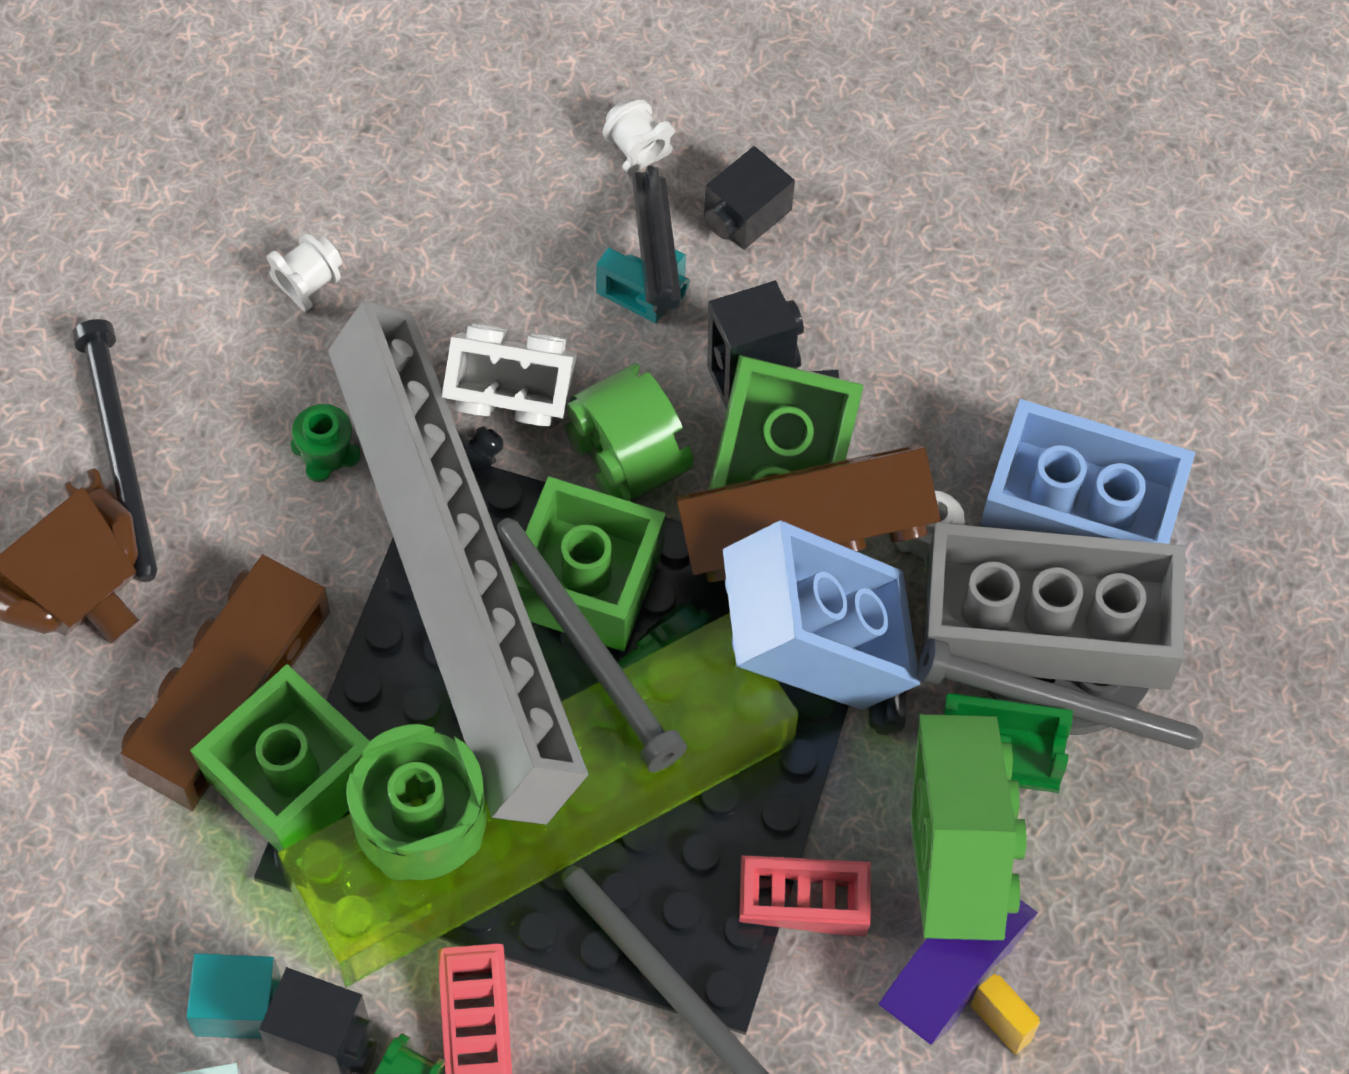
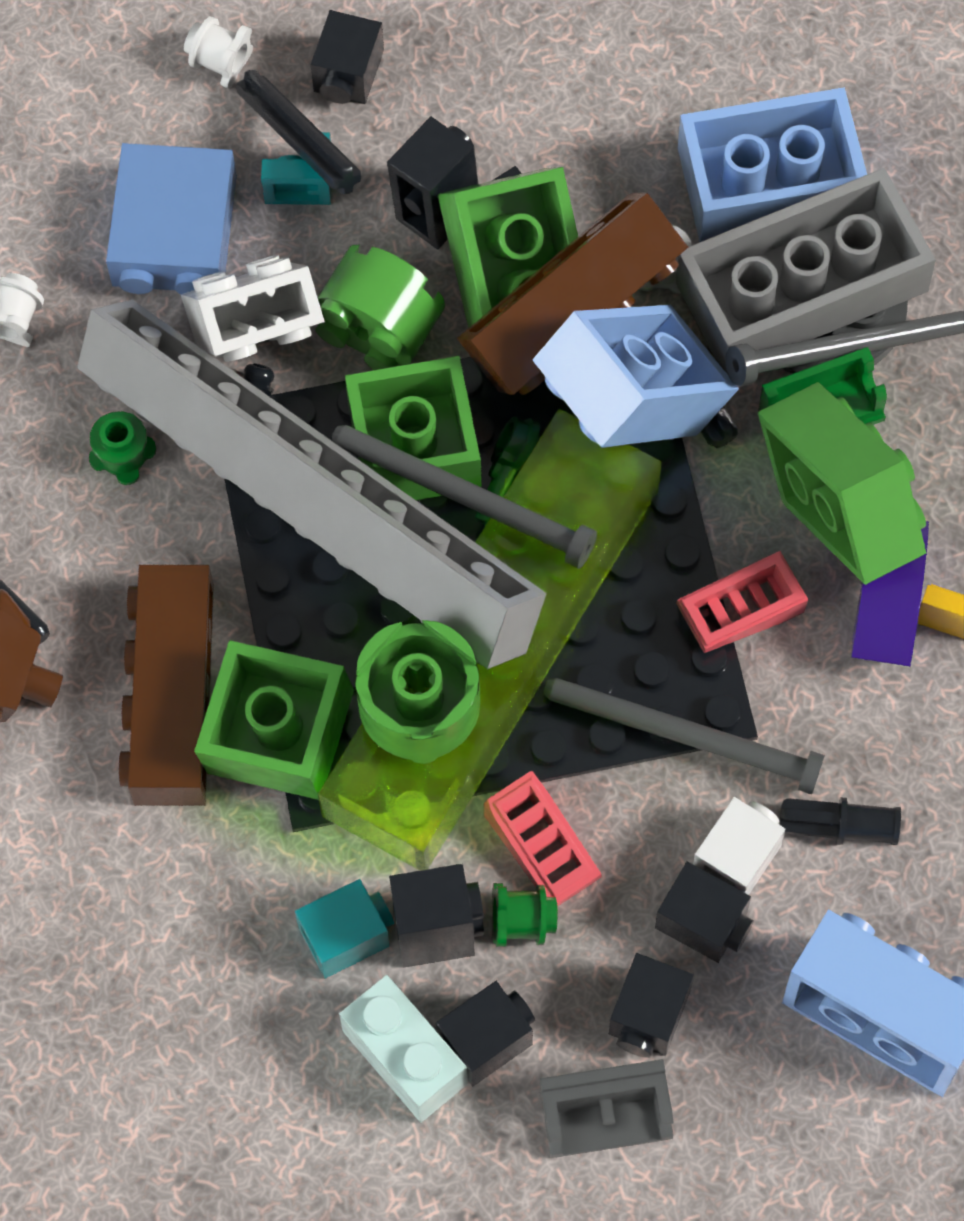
camera: 25 degrees left, 5 degrees up
none -> medium blue brick [106,143,237,294]

